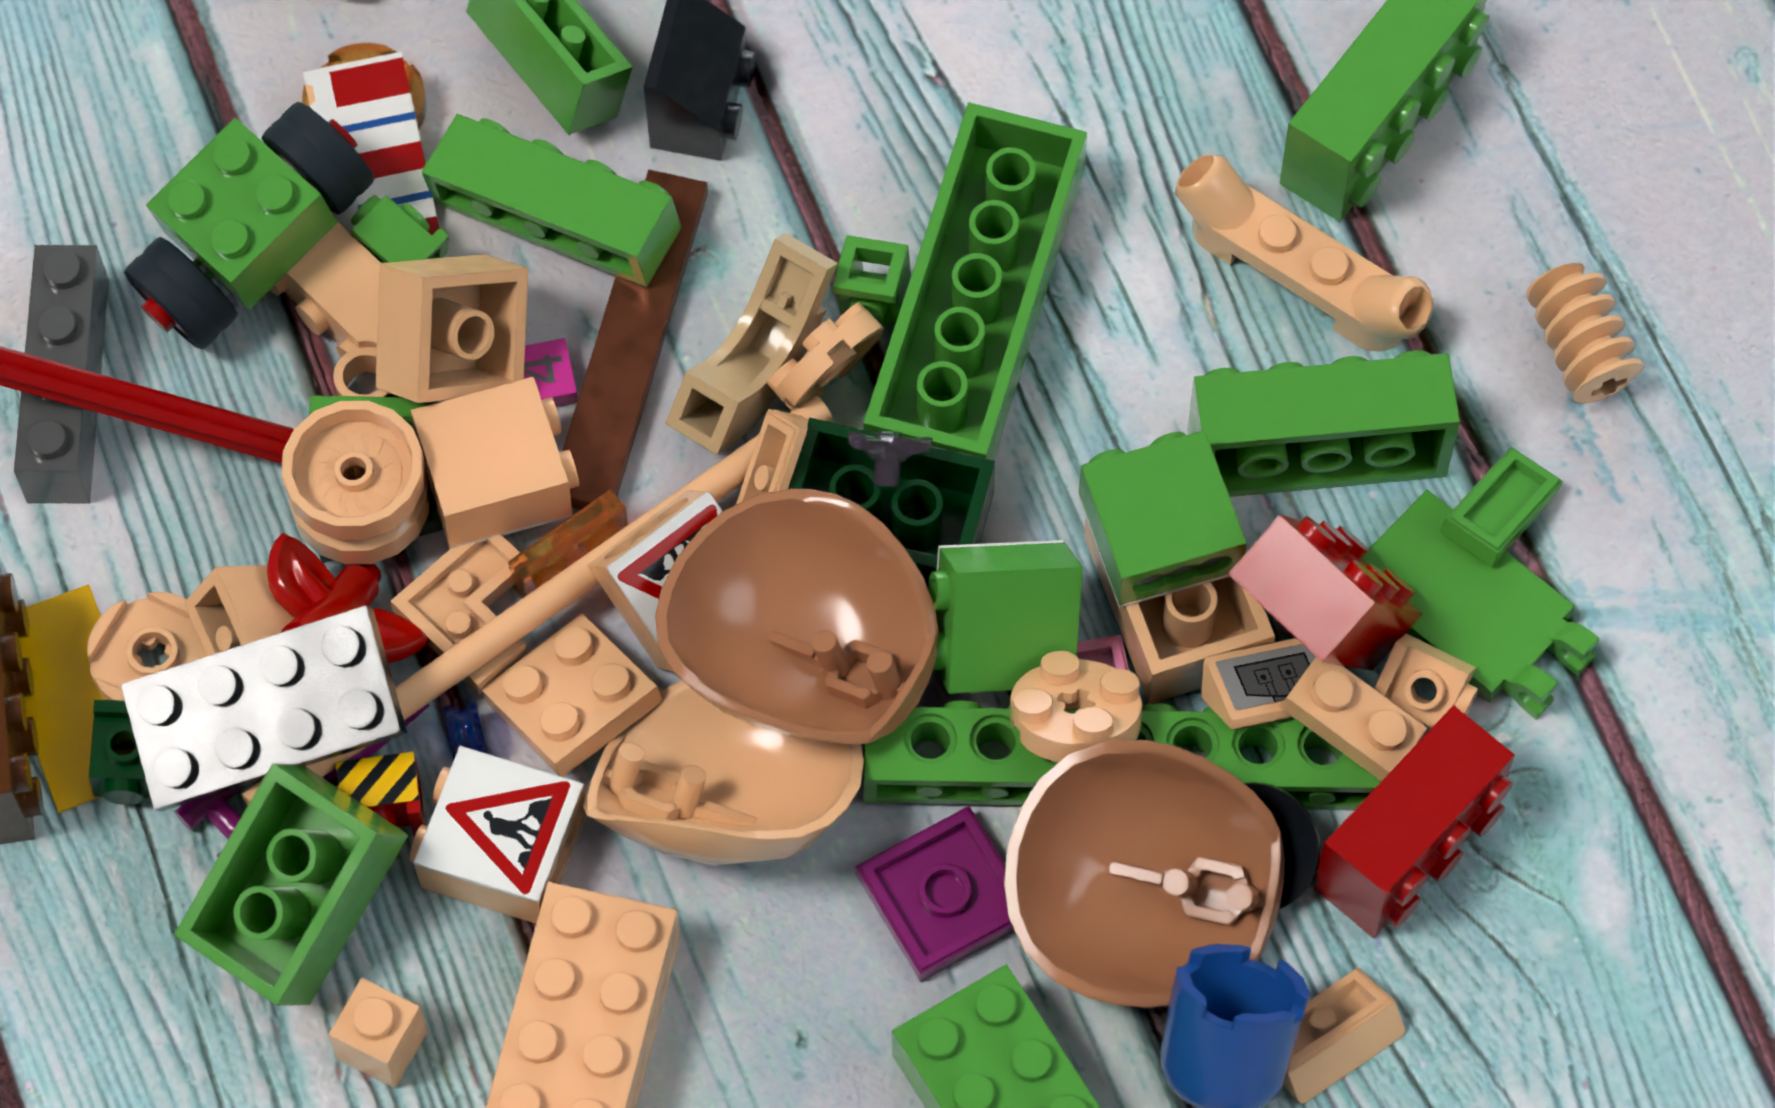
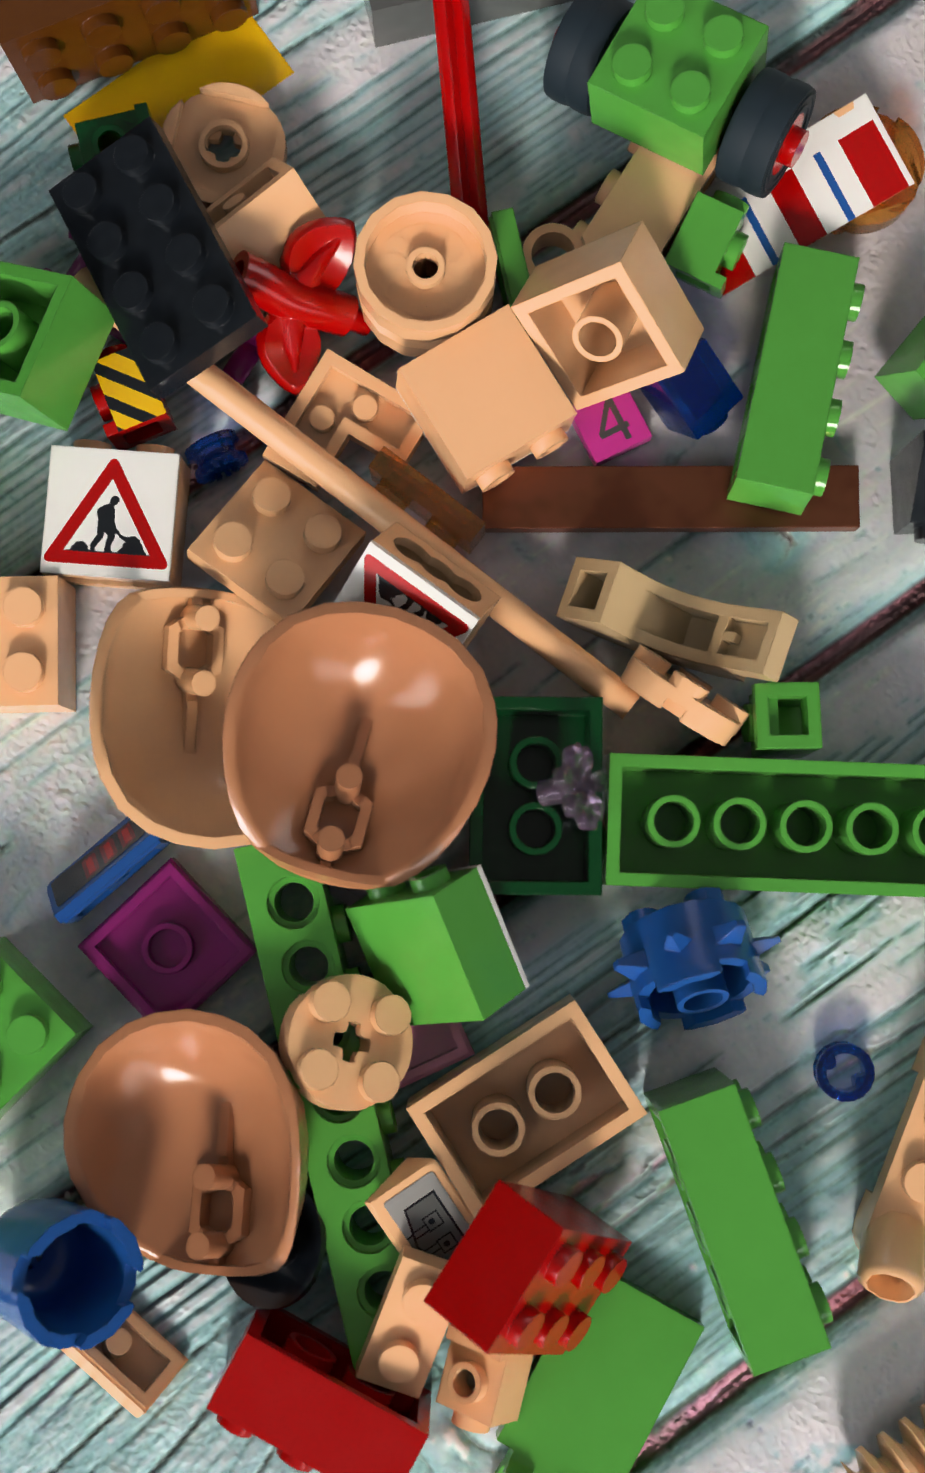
camera: 75 degrees right, 20 degrees up
light nougat slope [736,409,808,505] -> none
bright green piece [1078,430,1247,608] -> none
bright green tile [1439,447,1563,567] -> none
none -> slope [47,817,171,924]
none -> blue brick [607,887,781,1030]
none -> clear blue brick [639,338,744,440]
none -> clear blue bush [813,1041,875,1102]

